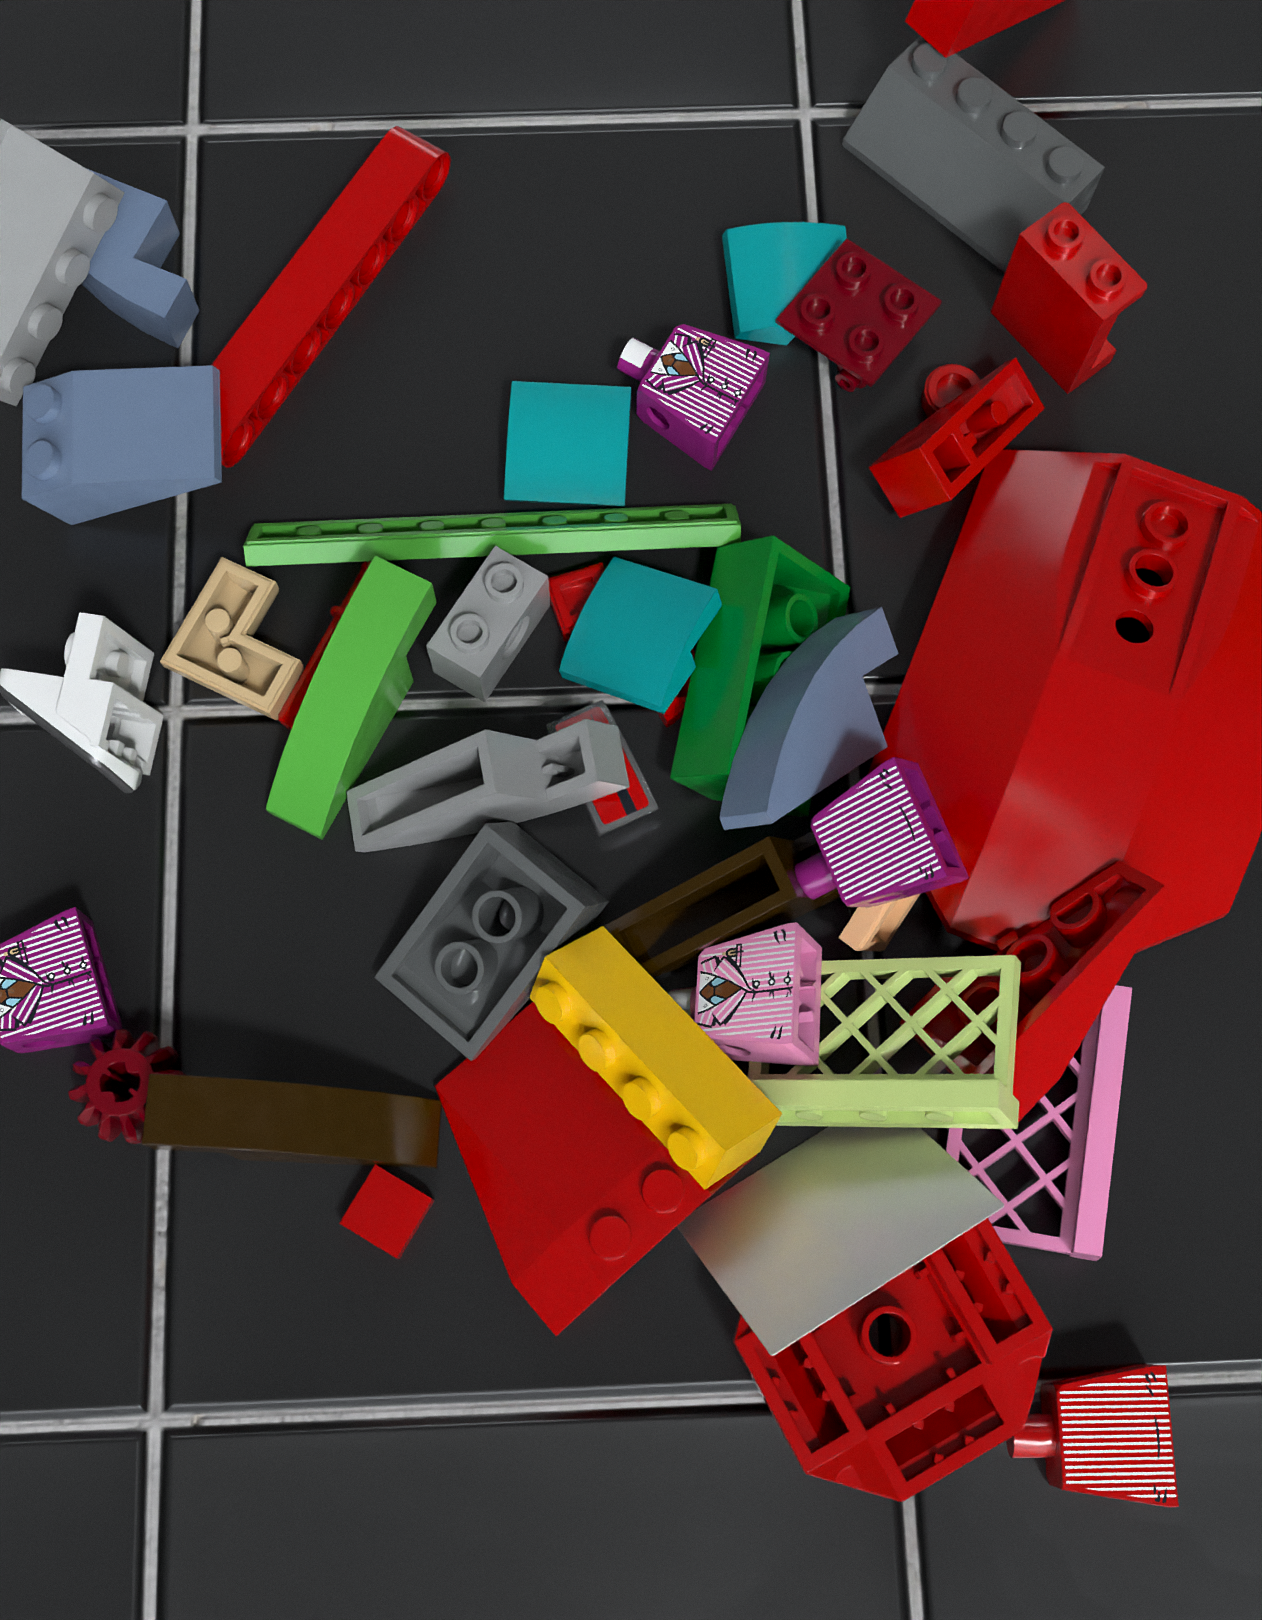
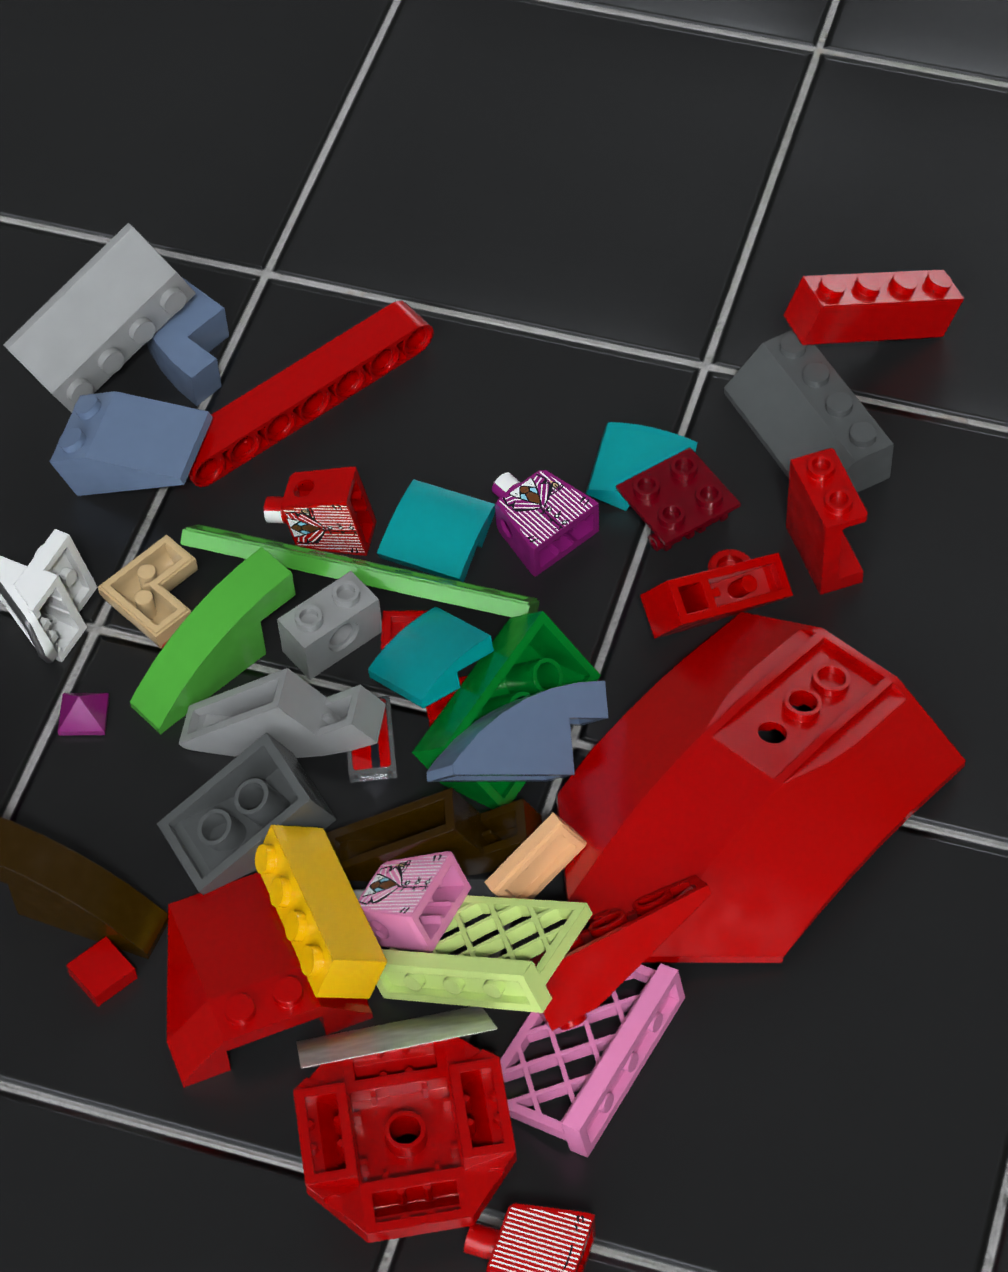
camera: 25 degrees right, 20 degrees down
magenta torso [795,757,969,908] -> none
none -> magenta slope [58,693,110,736]
none -> red torso [264,467,377,556]

